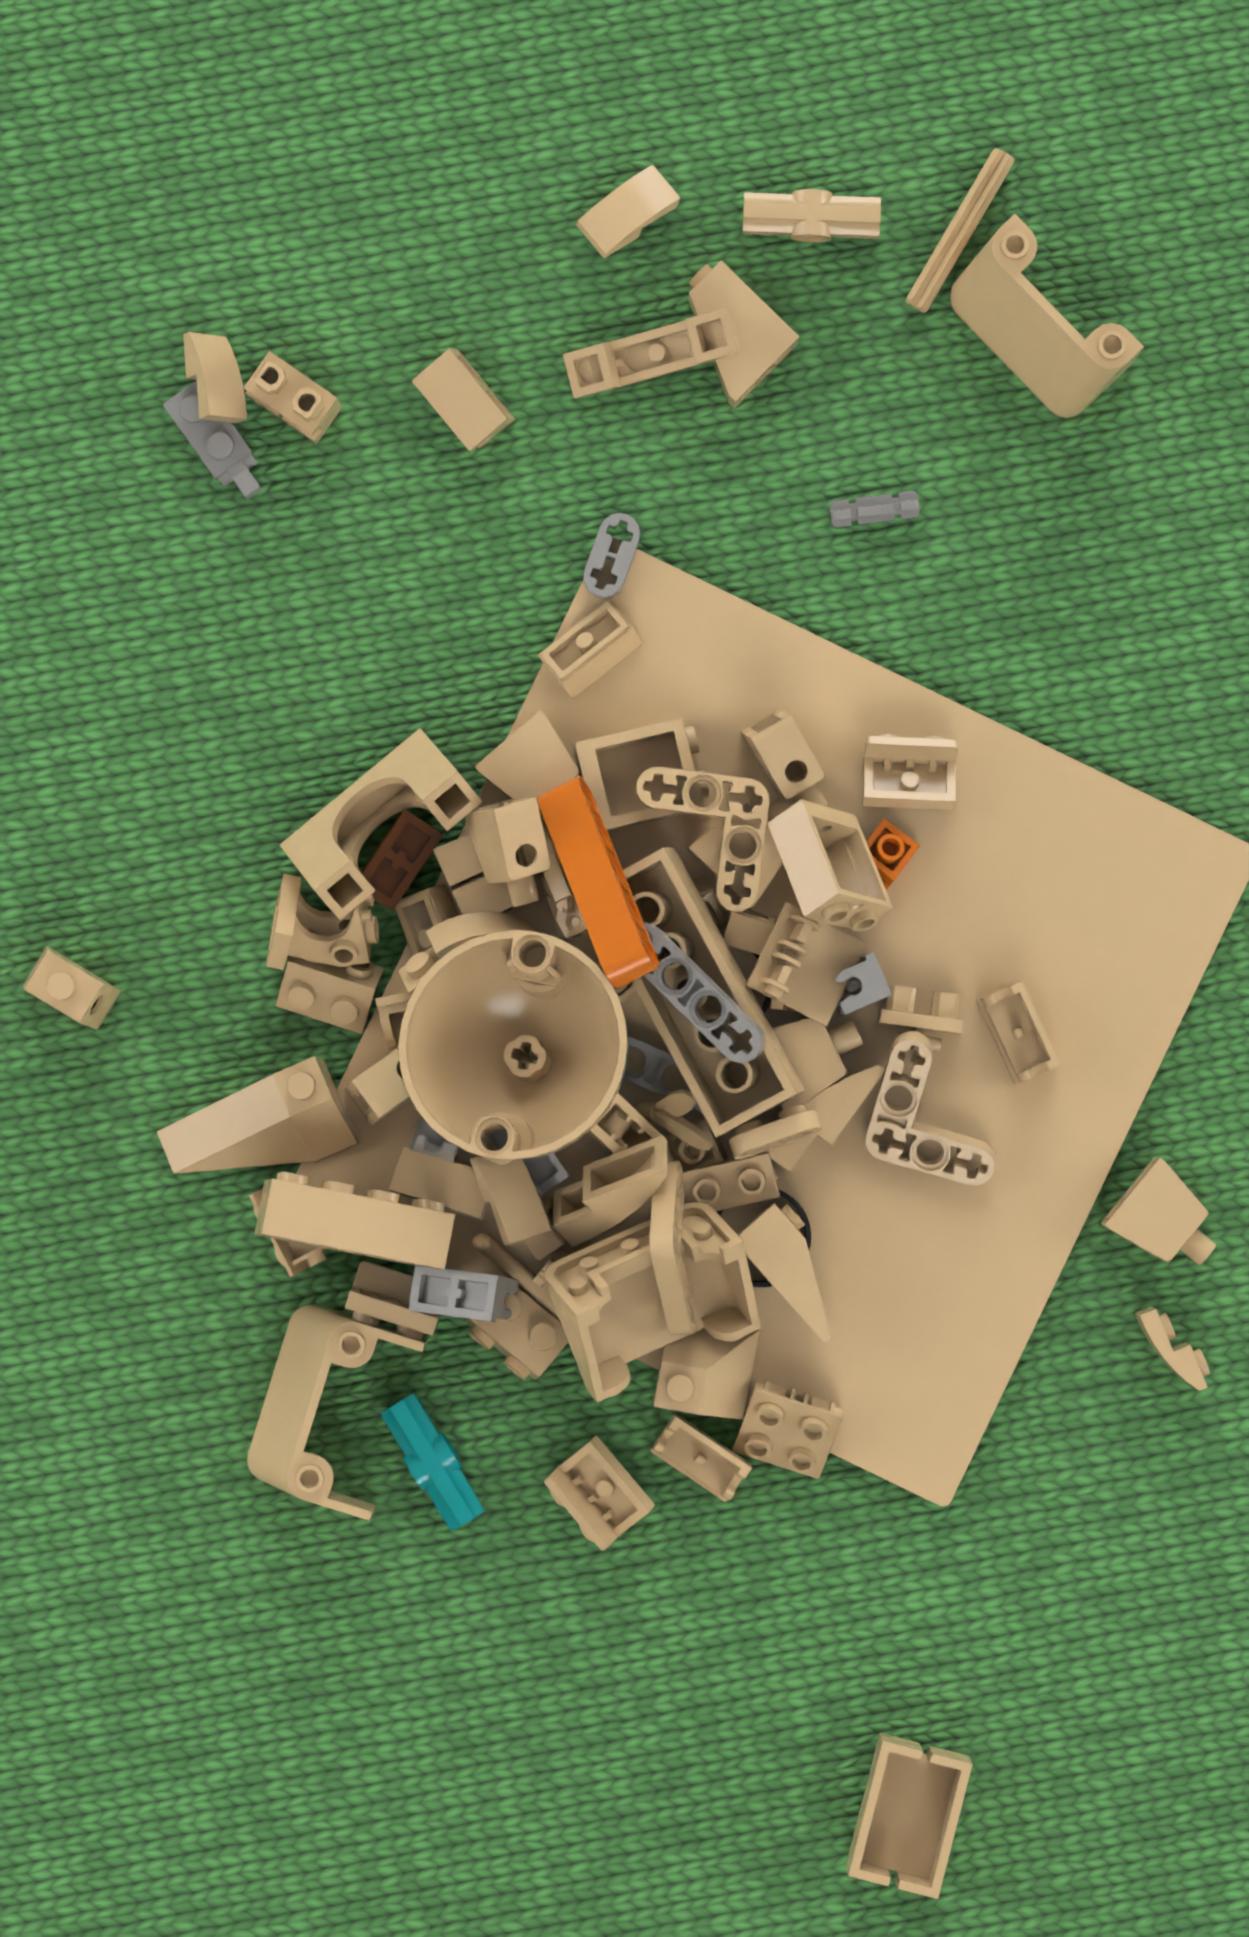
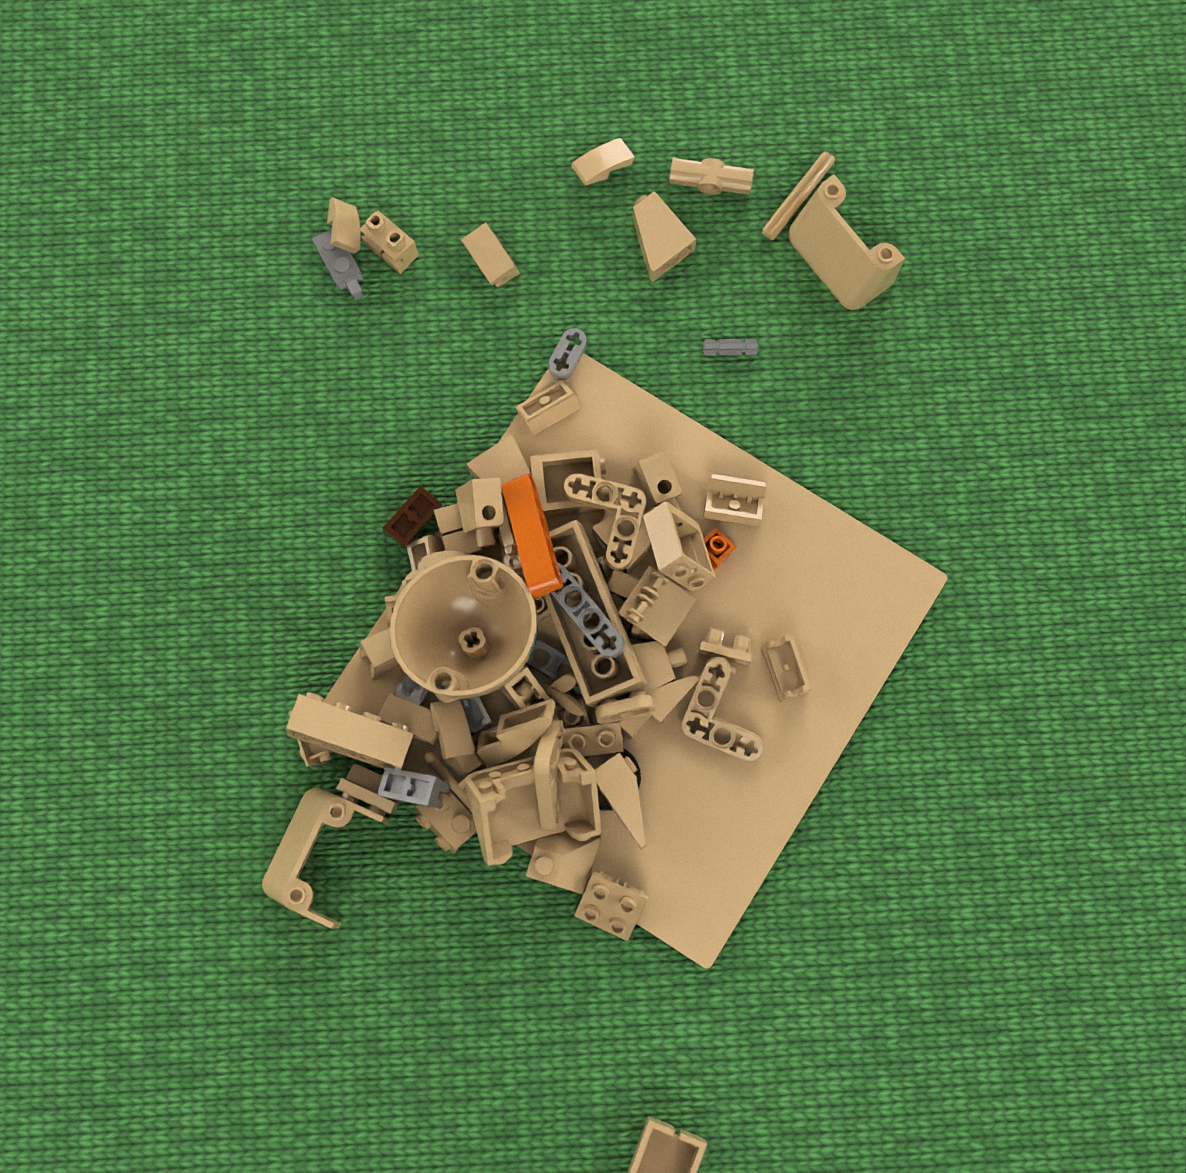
camera: 10 degrees right, 10 degrees down
tan torso [23,946,121,1030] -> none
tan wedge [157,1056,359,1174] -> none
tan tile [266,874,379,970] -> none
tan bracket [276,956,384,1034] -> none
tan arch [280,728,483,920] -> none
teal piece [380,1392,485,1531] -> none
tan bracket [544,1435,655,1551] -> none
tan slope [562,307,741,399] -> none
tan hinge [650,1413,752,1502] -> none
light grey hinge [835,952,892,1016] -> none
tan torso [1100,1157,1216,1265] -> none
tan slope [1134,1307,1210,1391] -> none

